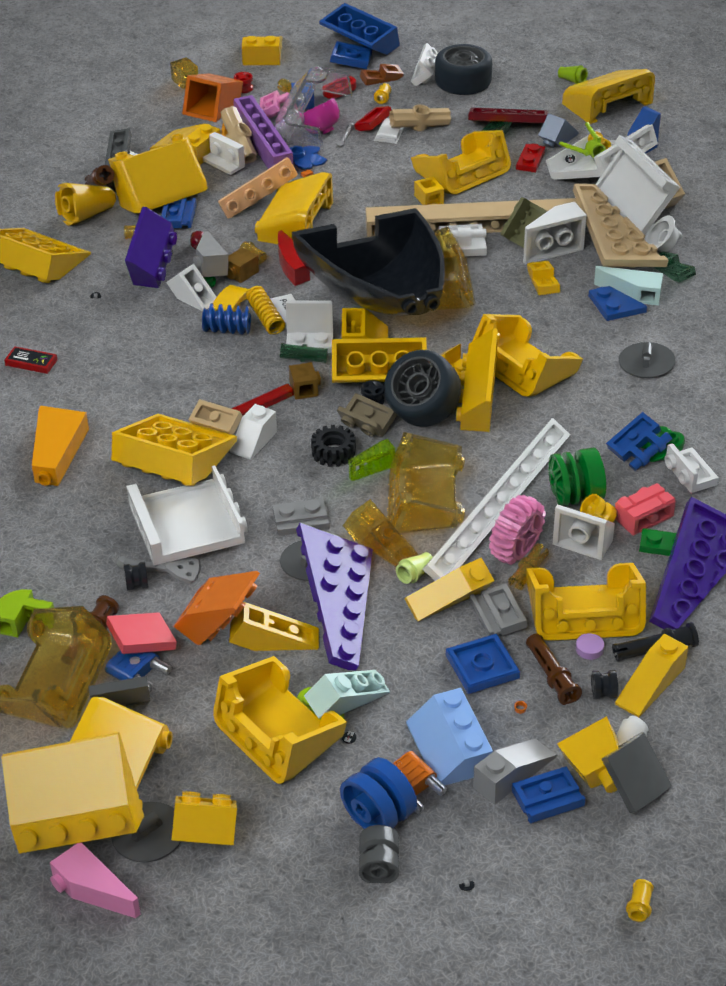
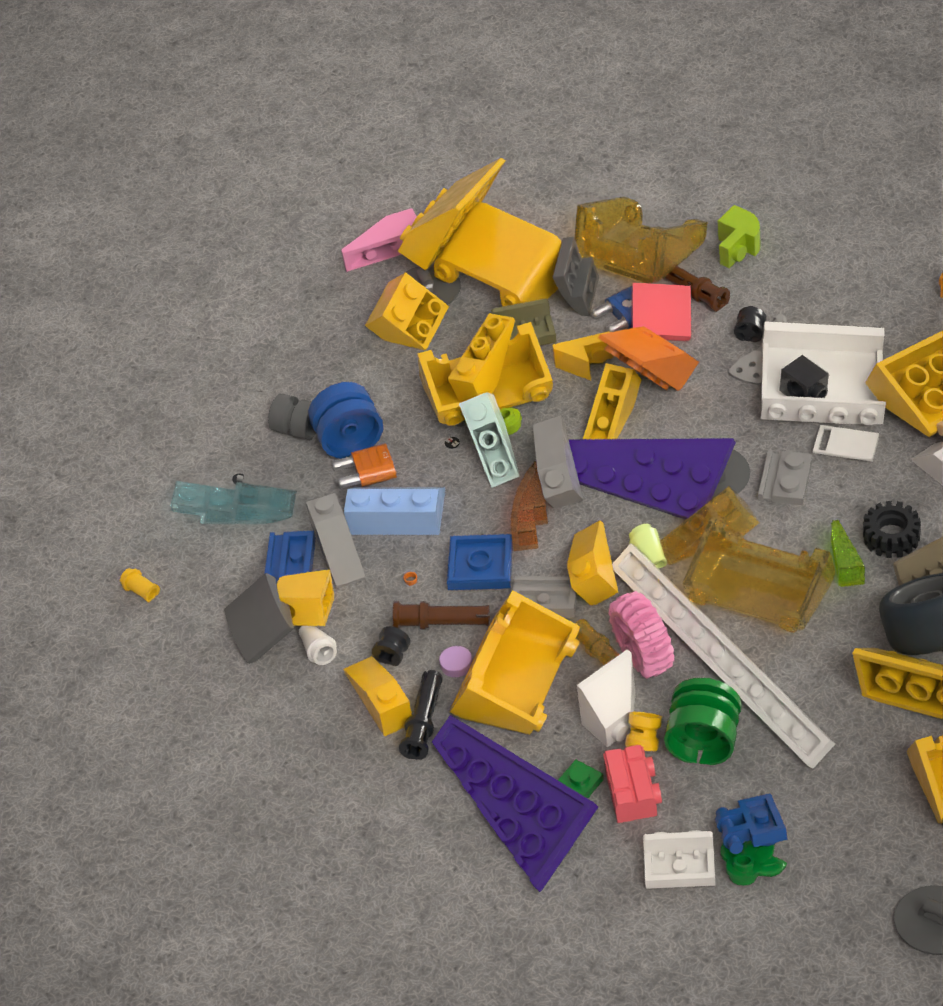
camera: 120 degrees right, 5 degrees up
none -> clear light blue slope [171,481,297,524]
none -> yellow slope [448,313,515,402]
none -> olive bracket [491,299,557,346]
none -> clear orange slope [511,461,548,551]
none -> light grey slope [533,415,584,508]
none -> yellow slope [552,331,614,381]
none -> black brick [779,355,829,398]
none -> white piece [813,425,879,462]

